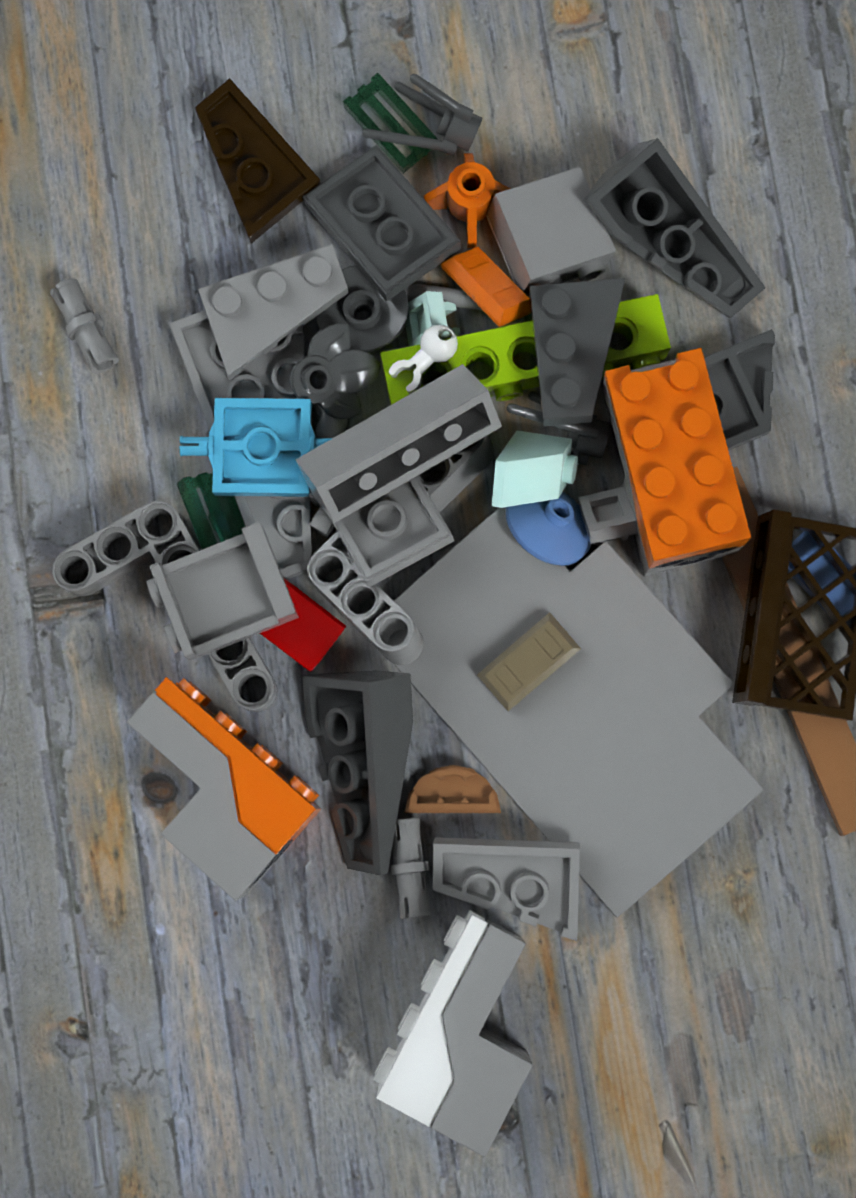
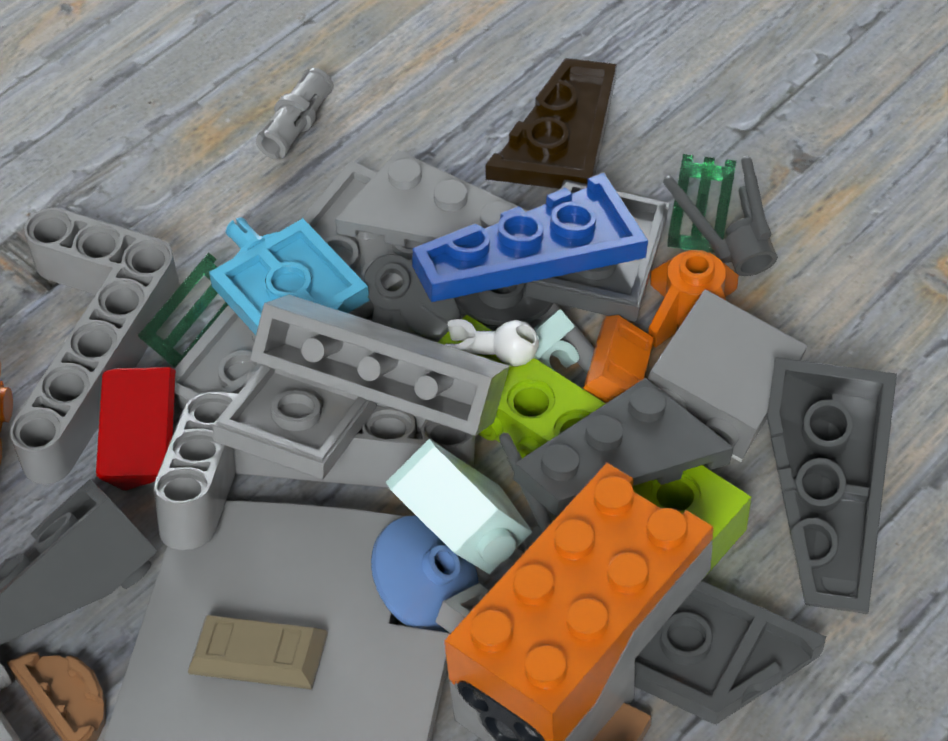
camera: 55 degrees right, 30 degrees down
light grey panel [146,521,299,661] -> none
none -> blue wing [412,173,648,302]

